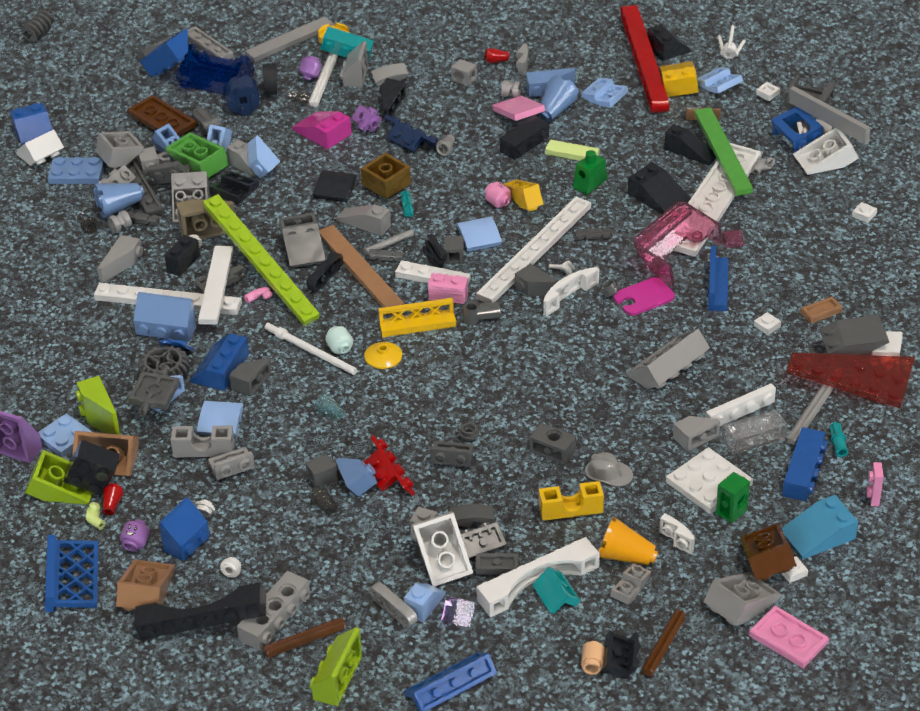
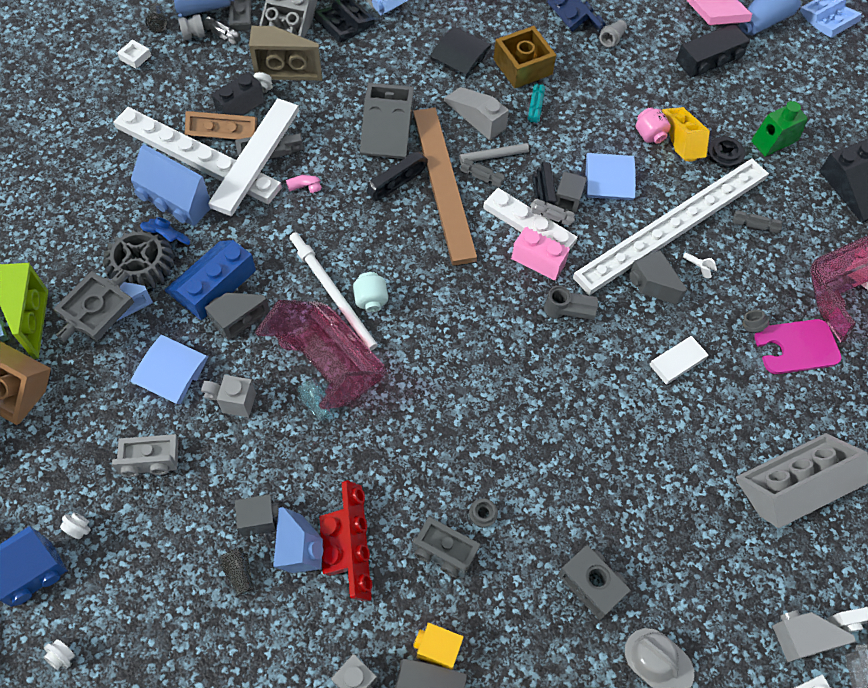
camera: 15 degrees right, 20 degrees up
light grey slope [97,235,143,283] -> none
light grey arch [171,425,235,457] -> none
lime plate [203,194,320,326] -> none
yellow dish [364,342,402,369] -> none
yellow fence [378,298,456,337] -> none
white slope [543,267,599,316] -> none
yellowish green tile [545,140,600,161] -> none
none -> white plate [117,40,151,69]
none -> medium nougat plate [184,111,257,140]
none -> light grey brick [201,375,256,418]
none -> clear pink windscreen [255,300,387,409]
none -> yellow brick [413,623,464,670]
none -> light grey axle [530,199,575,226]
none -> white tile [650,336,708,385]
none -> black gear [707,136,746,169]

